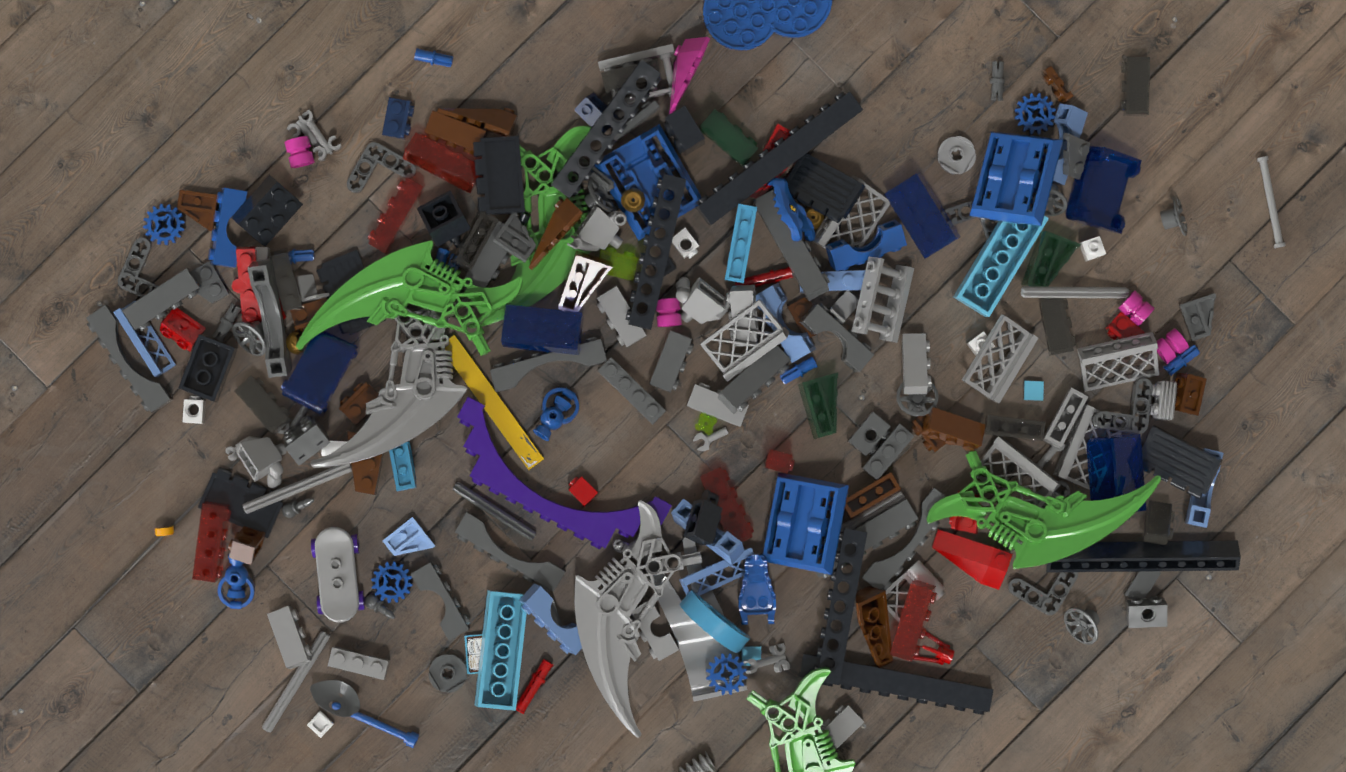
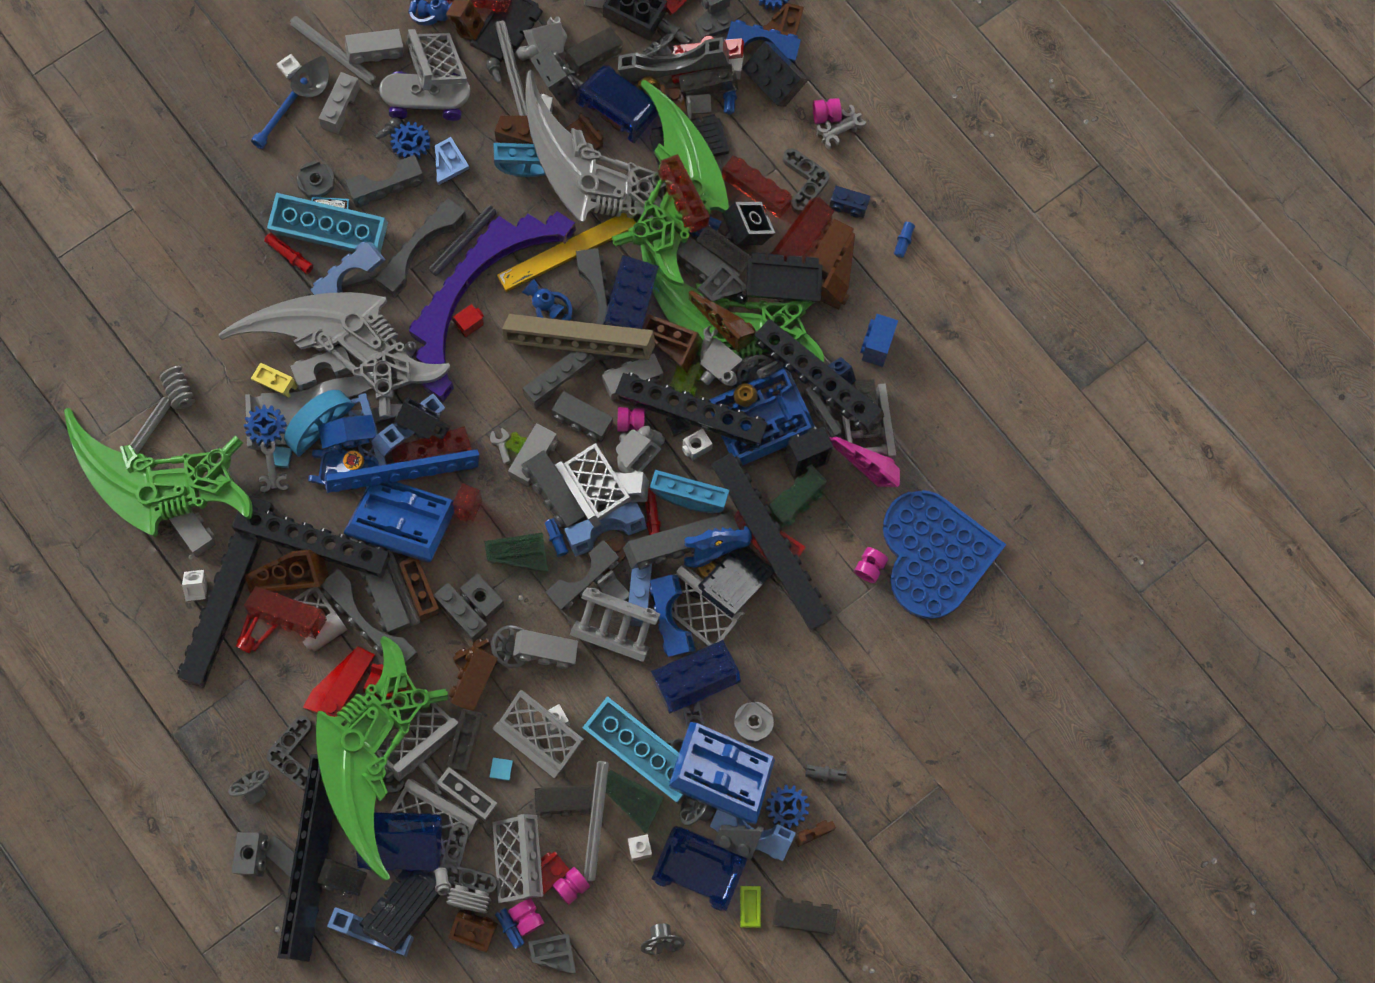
camera: 90 degrees right, 15 degrees down
none -> white brick [182,570,207,601]
none -> light yellow hinge [251,363,298,398]
none -> blue brick [318,415,376,451]
none -> blue plate [325,449,479,493]
none -> tile [343,451,364,470]
none -> light grey fence [406,29,467,90]
none -> light grey pin [434,868,451,895]
none -> dark tan brick [502,314,655,360]
none -> clear red brick [658,154,710,233]
none -> lime tile [740,886,761,928]
none -> dark pink wheel [854,547,888,583]
none -> blue brick [860,314,898,367]

